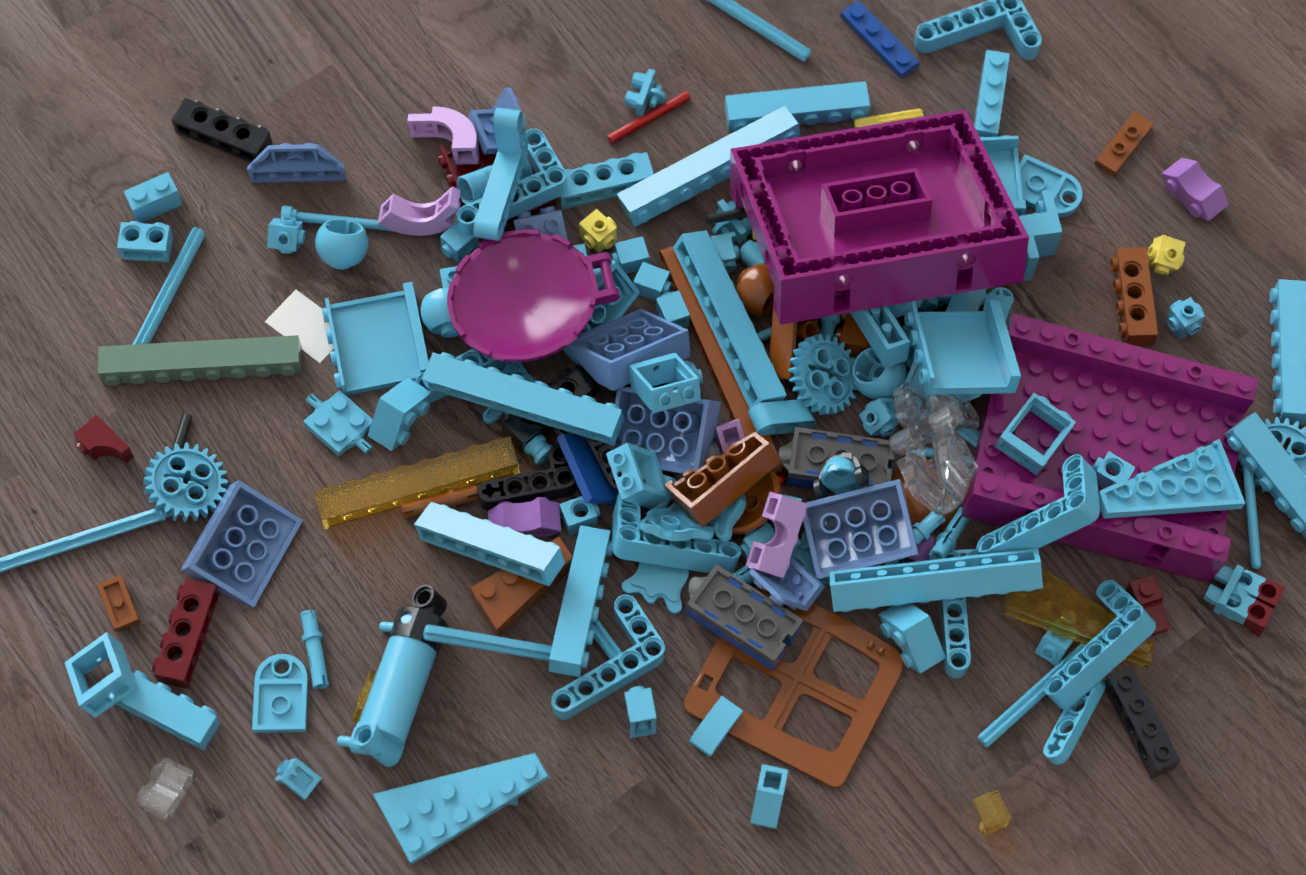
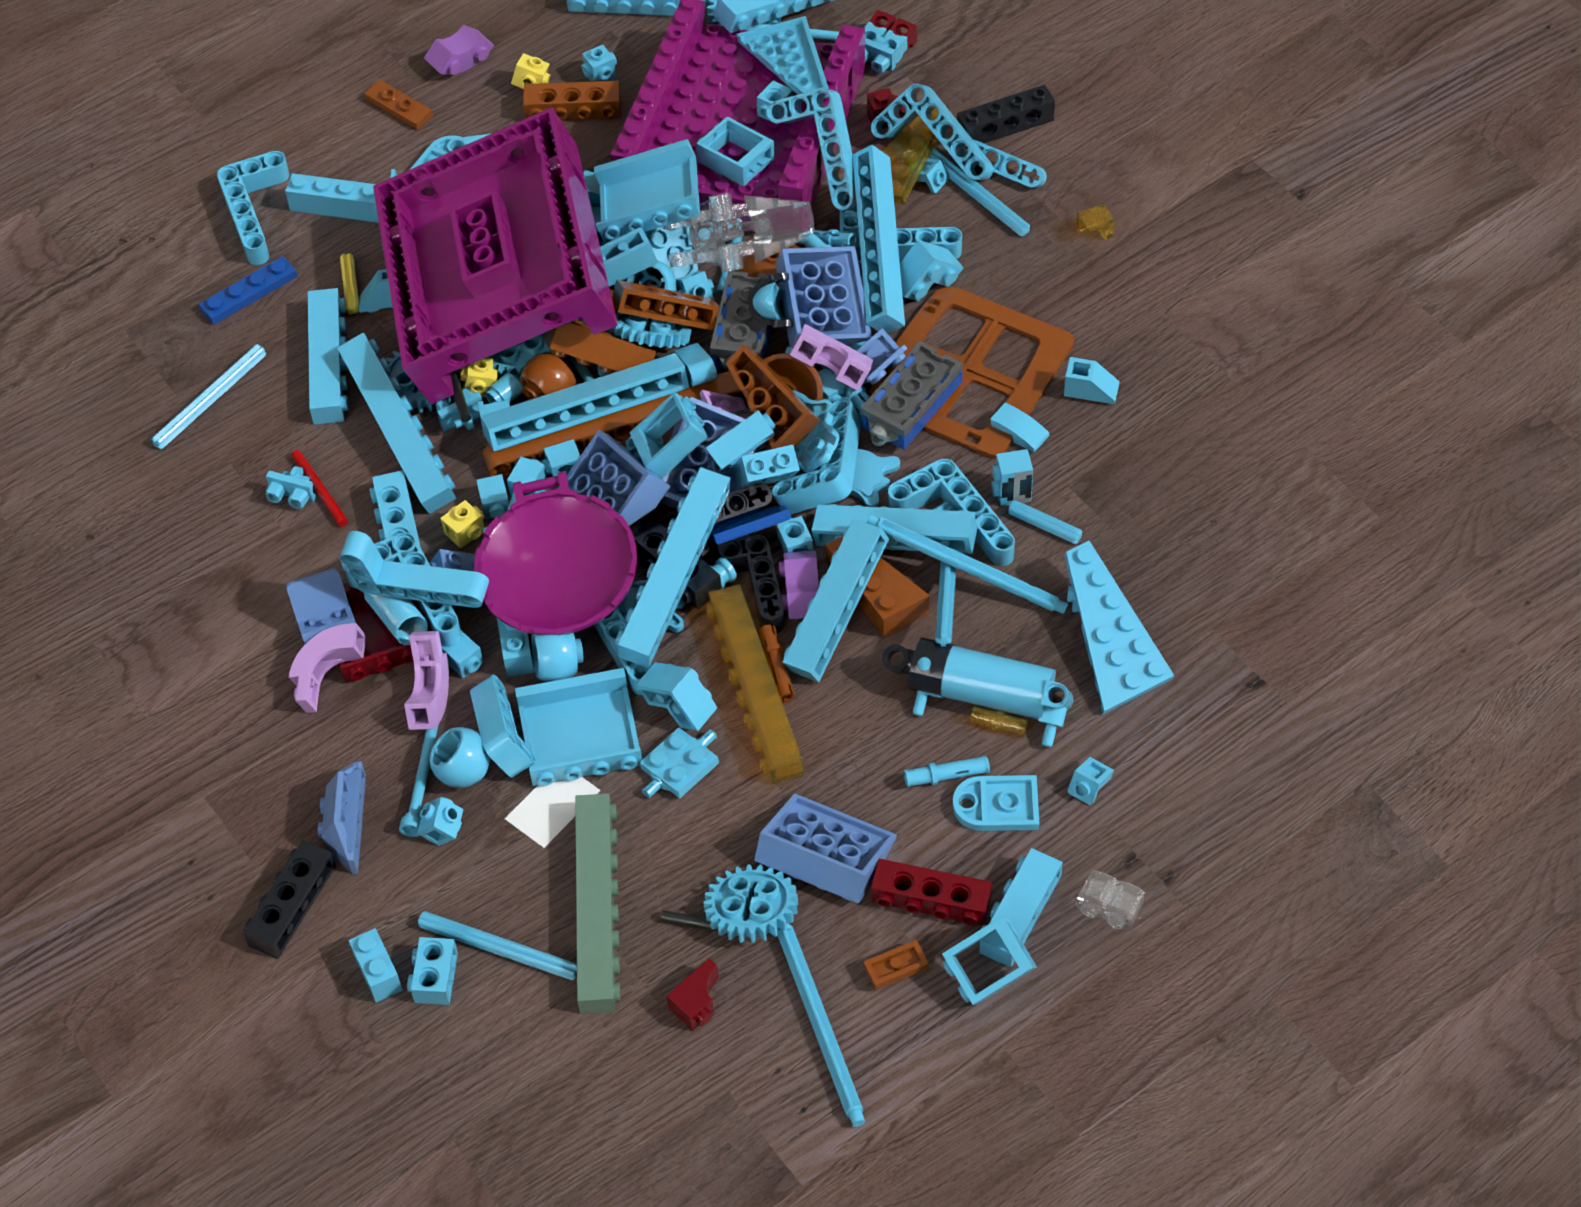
camera: 85 degrees left, 10 degrees down
none -> medium azure beam [470,675,536,778]
none -> dark orange brick [612,280,720,330]
none -> medium azure window [706,410,775,472]
none -> medium azure piece [867,514,1068,614]
none -> medium azure axle [1008,500,1082,544]

